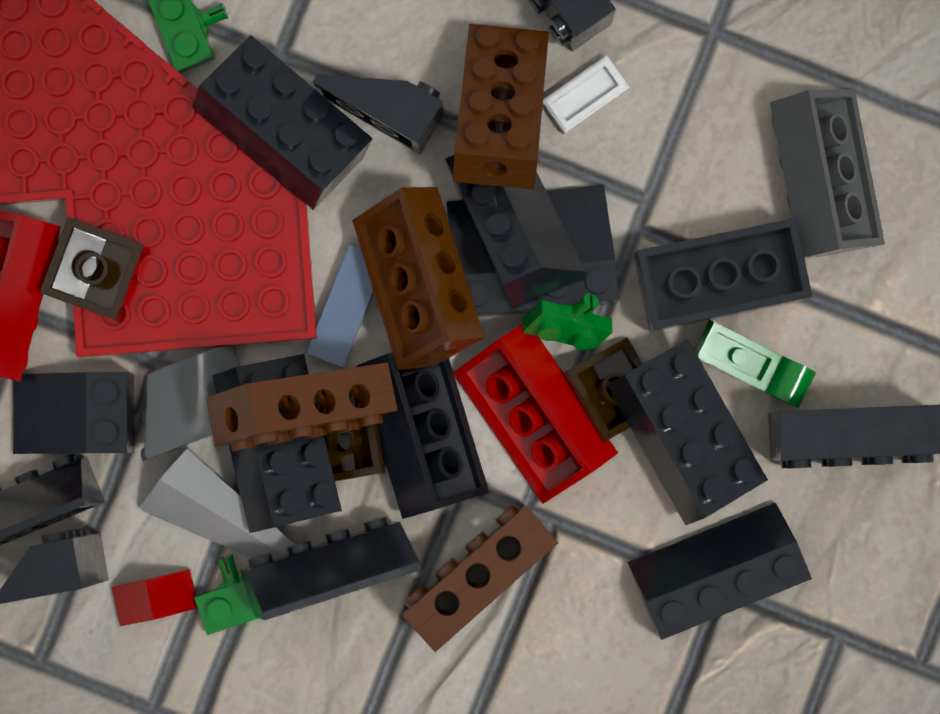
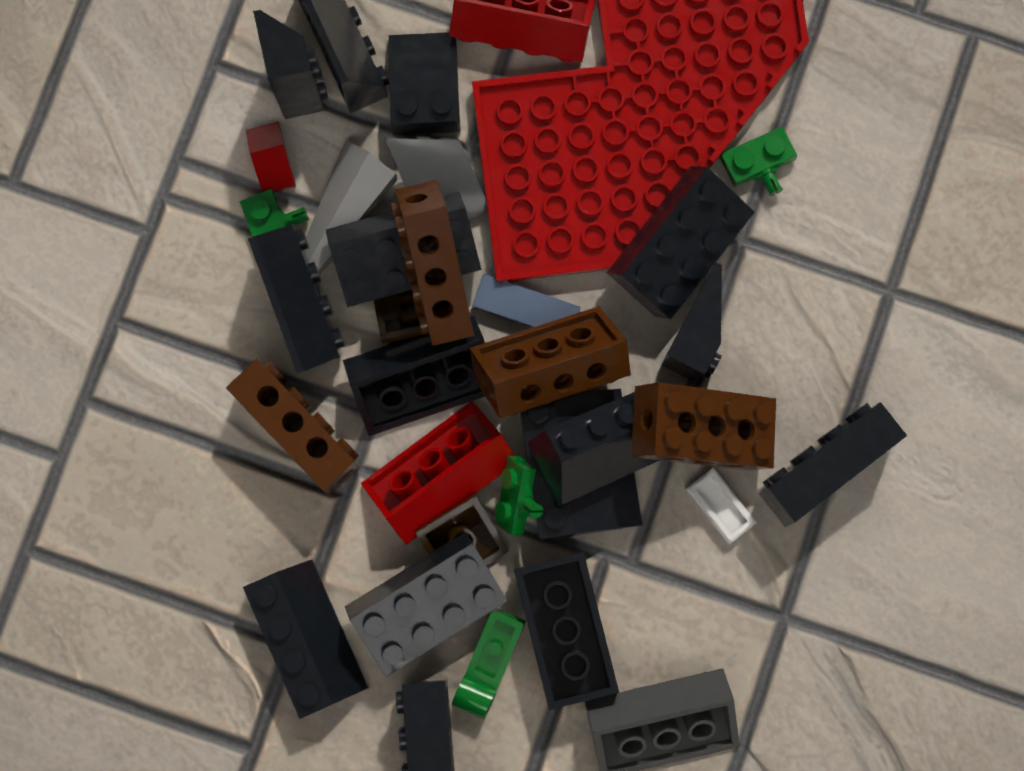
camera: 85 degrees right, 5 degrees down
dark brown slope [40,217,145,321] -> none

